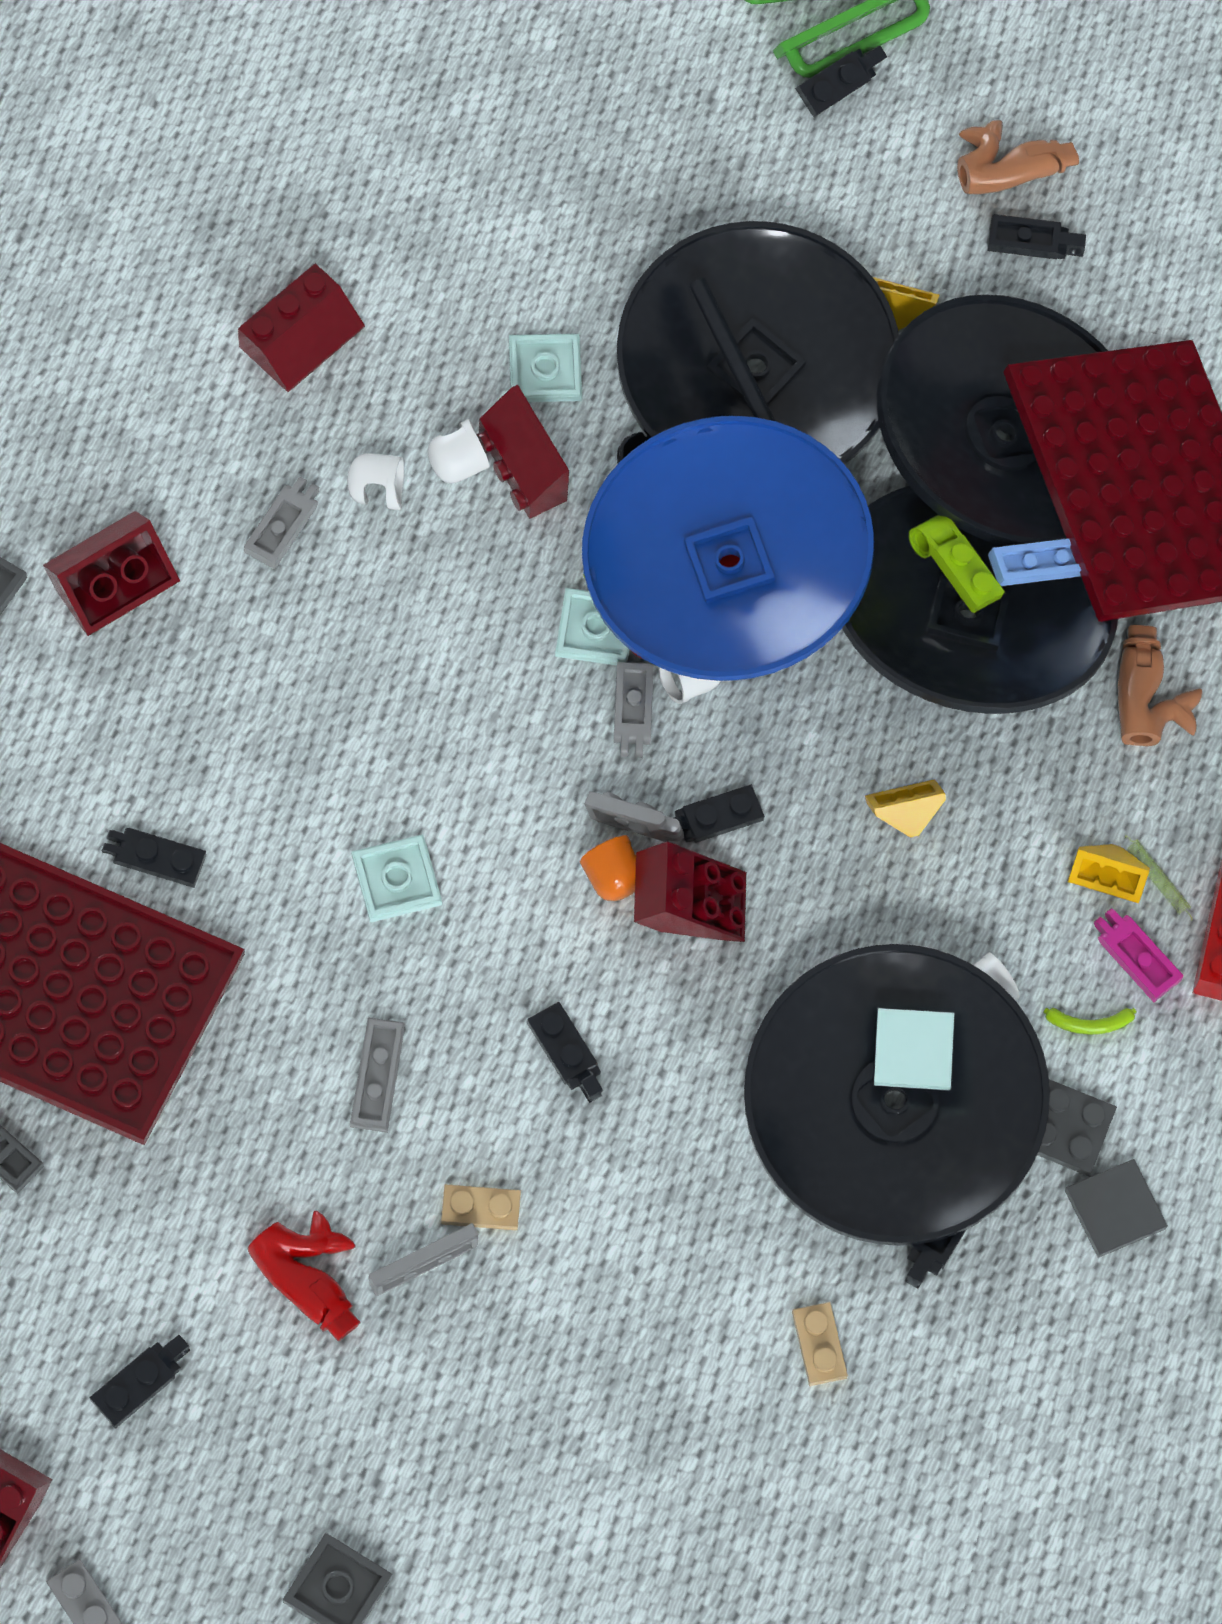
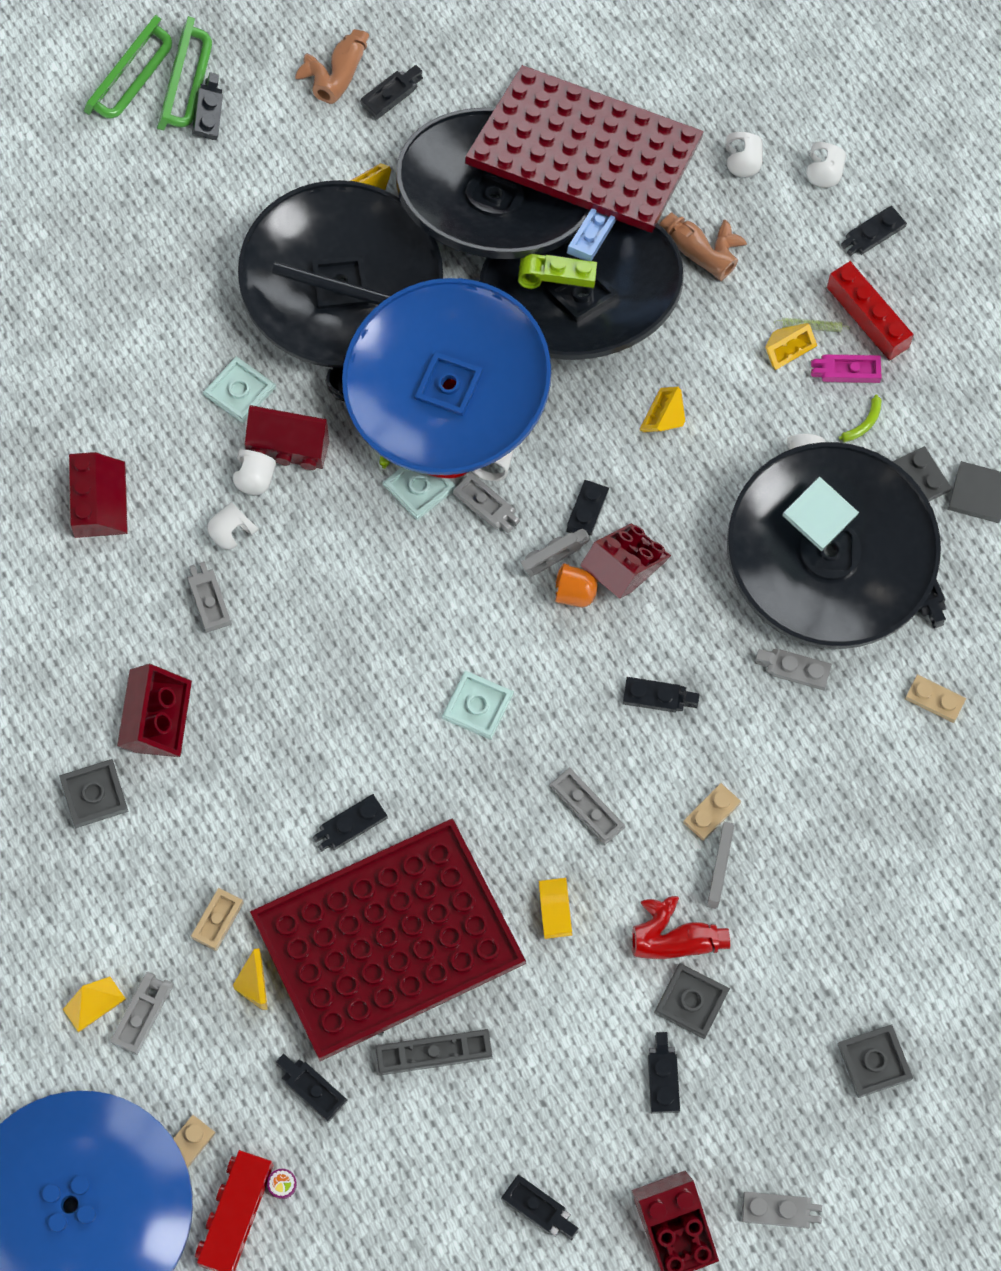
camera: 45 degrees left, 0 degrees up
none -> yellow slope [539,878,573,939]
none -> dark grey tile [654,963,730,1039]
none -> light grey hinge [755,649,832,691]

